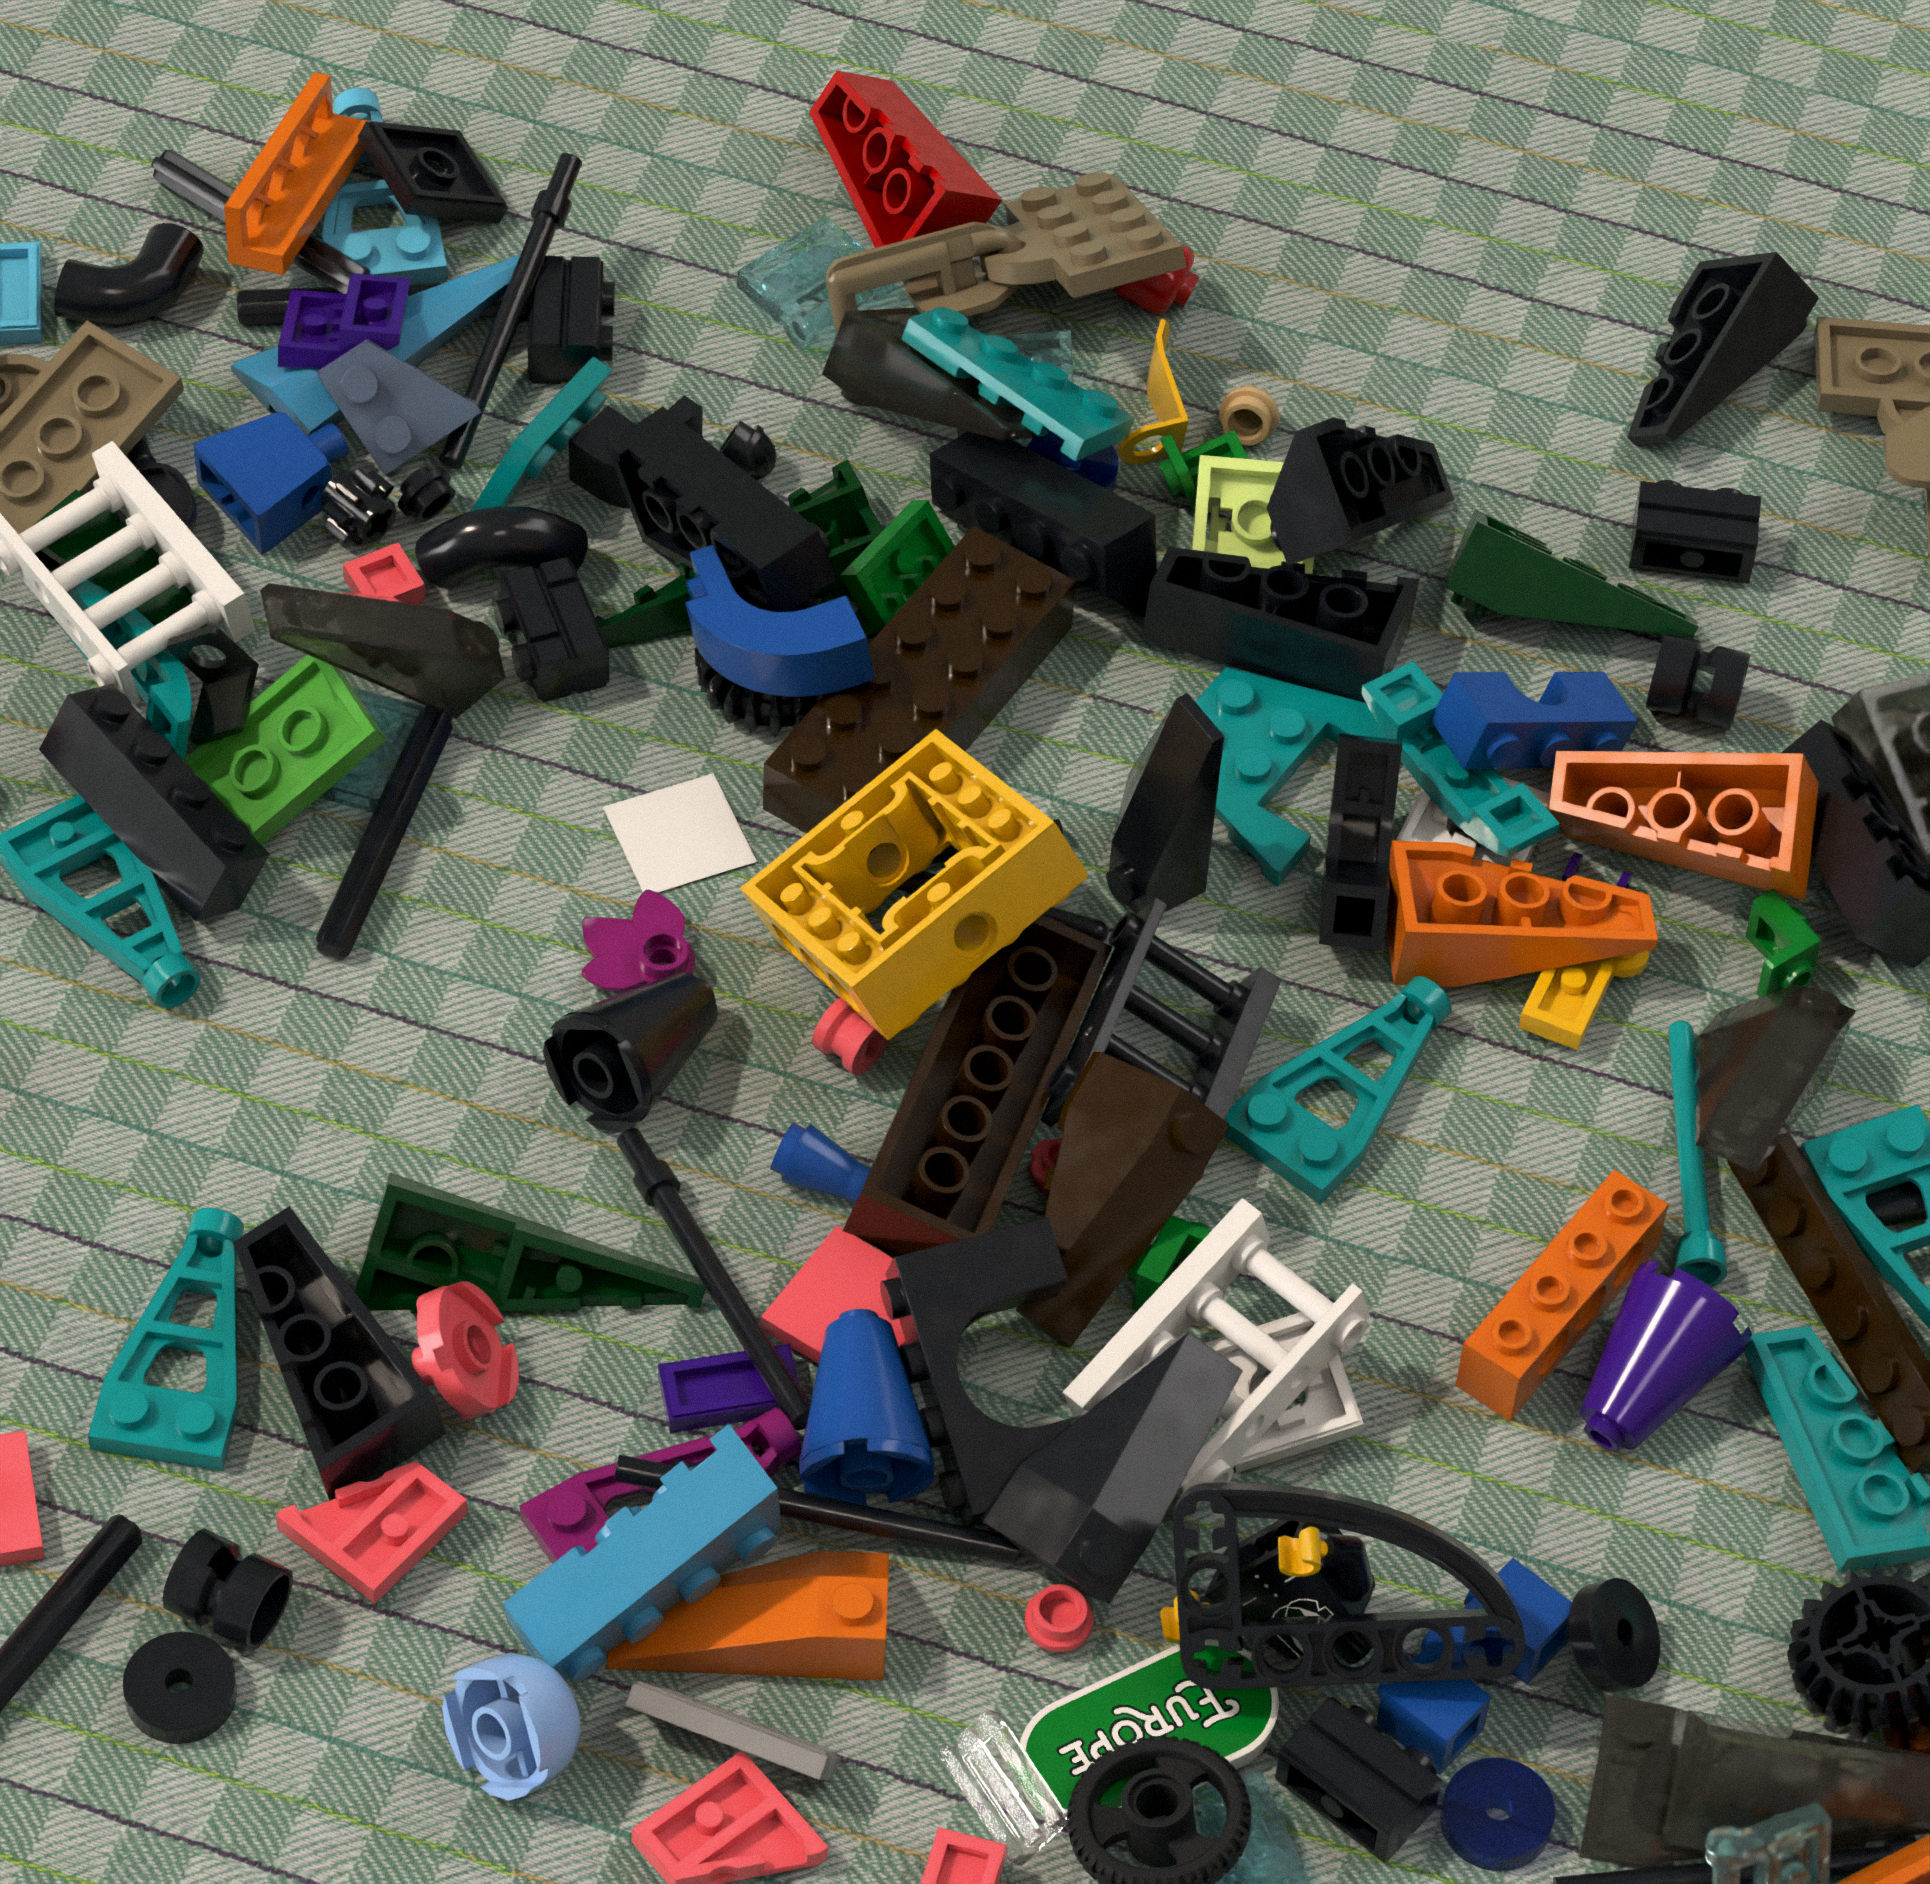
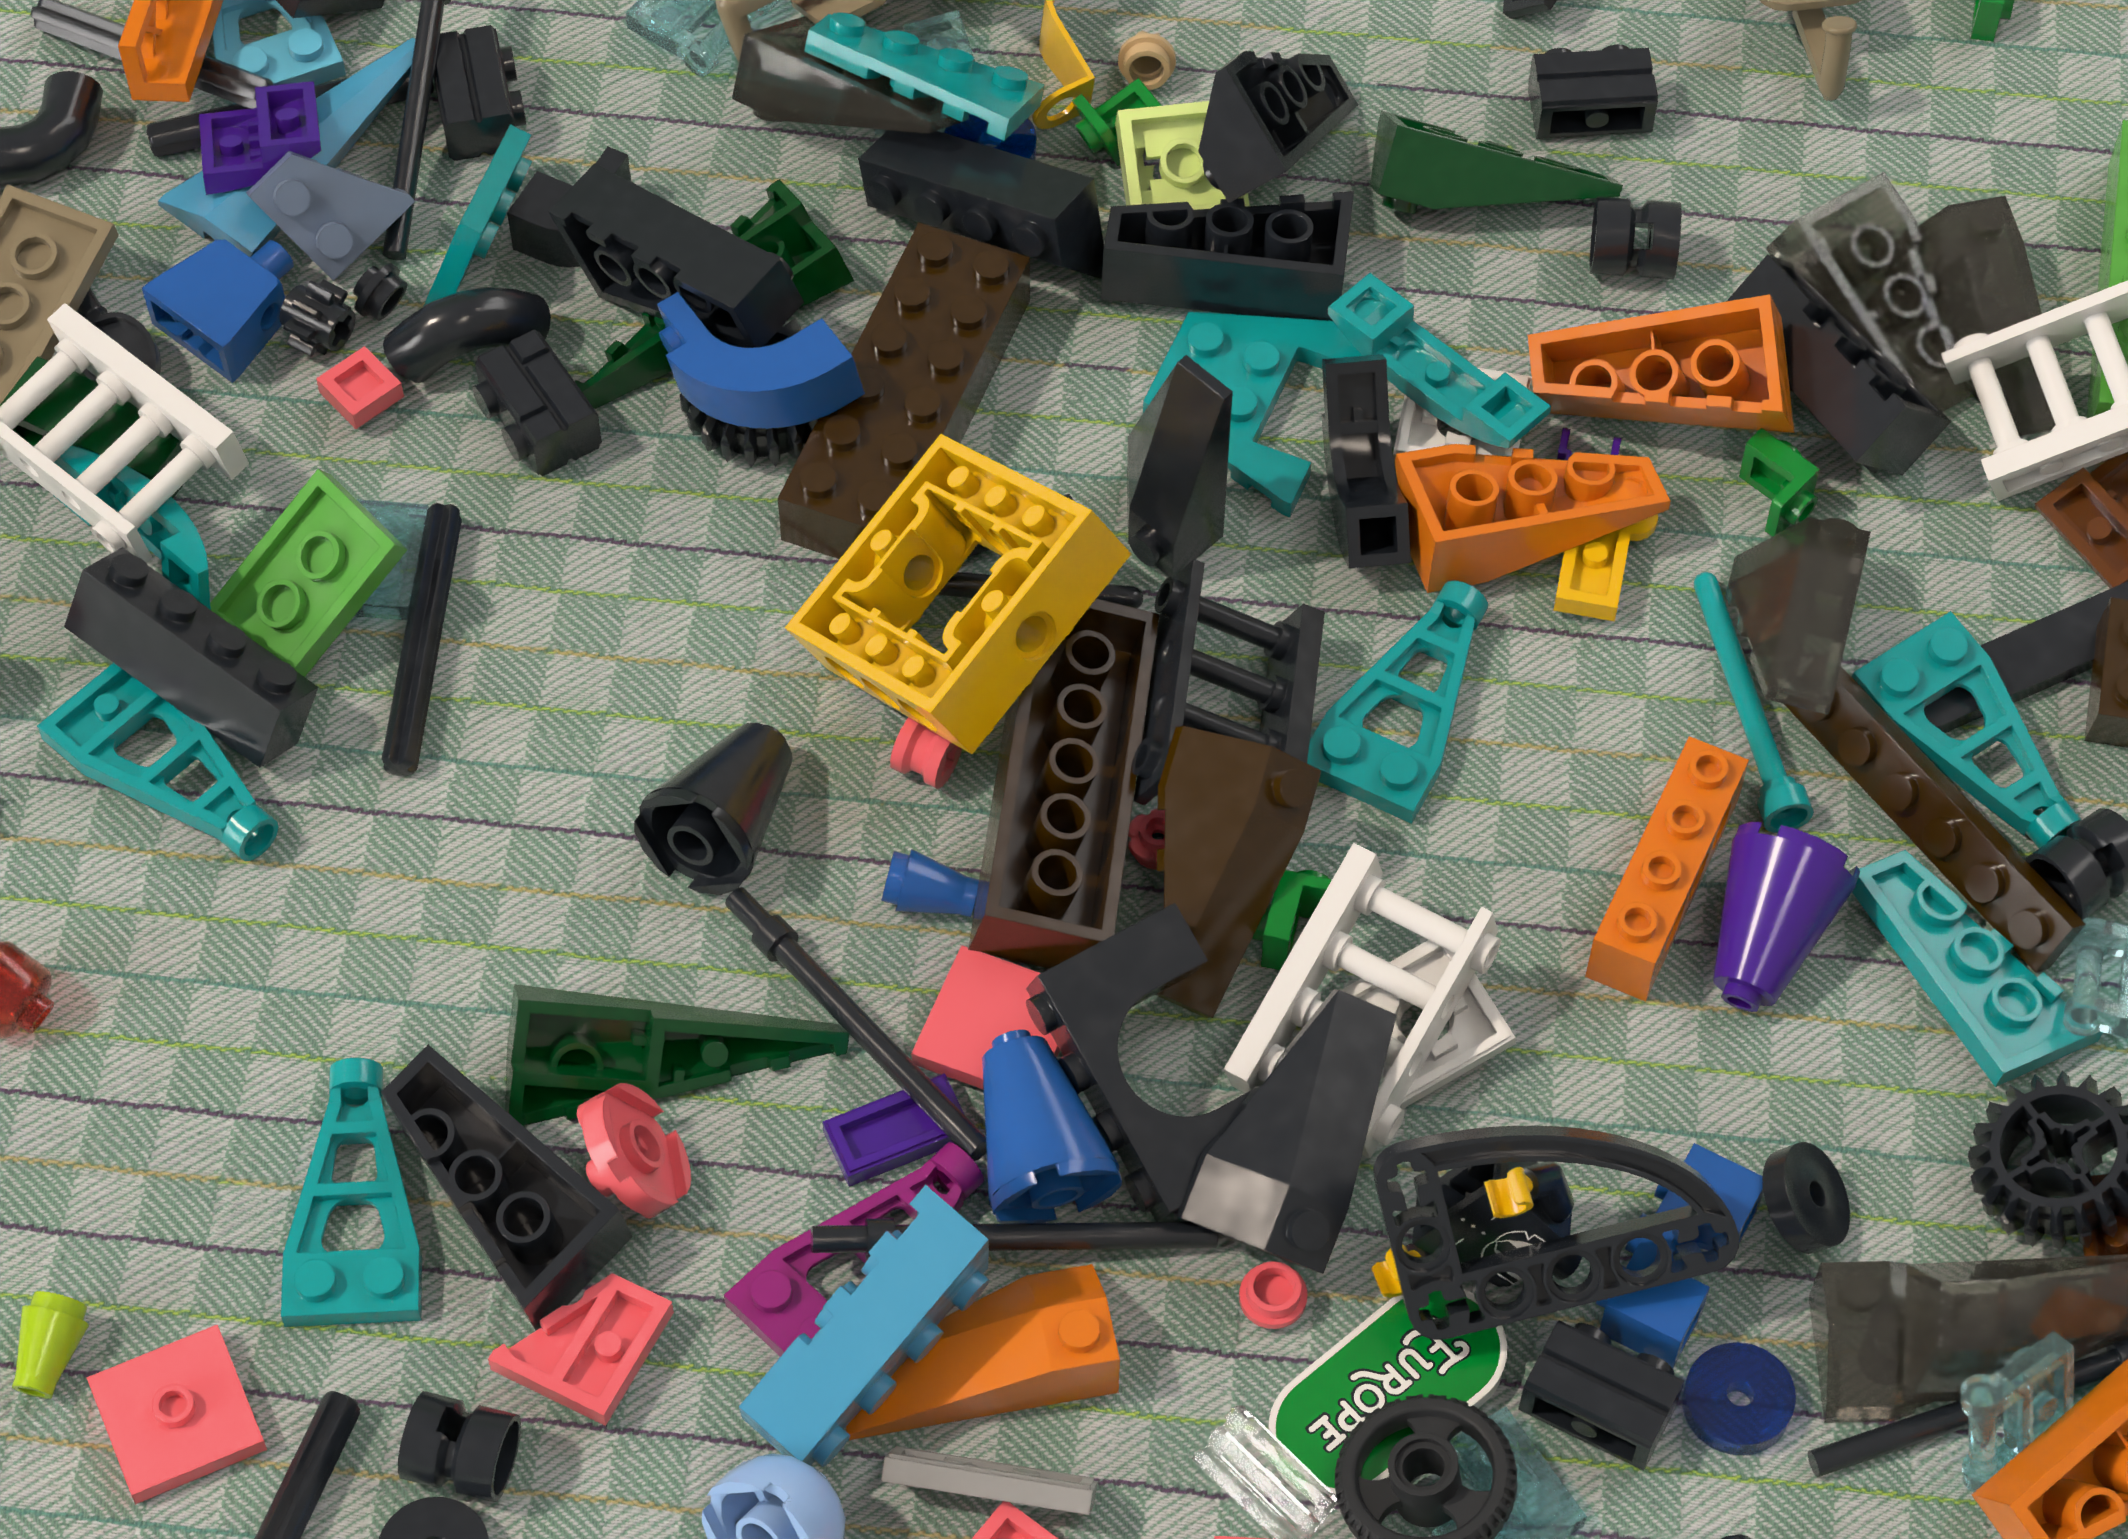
camera: 10 degrees left, 5 degrees up
pearl dark grey bracket [167,625,259,746] -> none
clear smoke wedge [260,583,506,719] -> none
magenta plate [582,889,695,992] -> none
white sticker [603,773,757,893] -> none
black plate [719,420,776,481] -> none
green bracket [840,500,955,634] -> none
blue arch [1430,672,1639,769] -> none

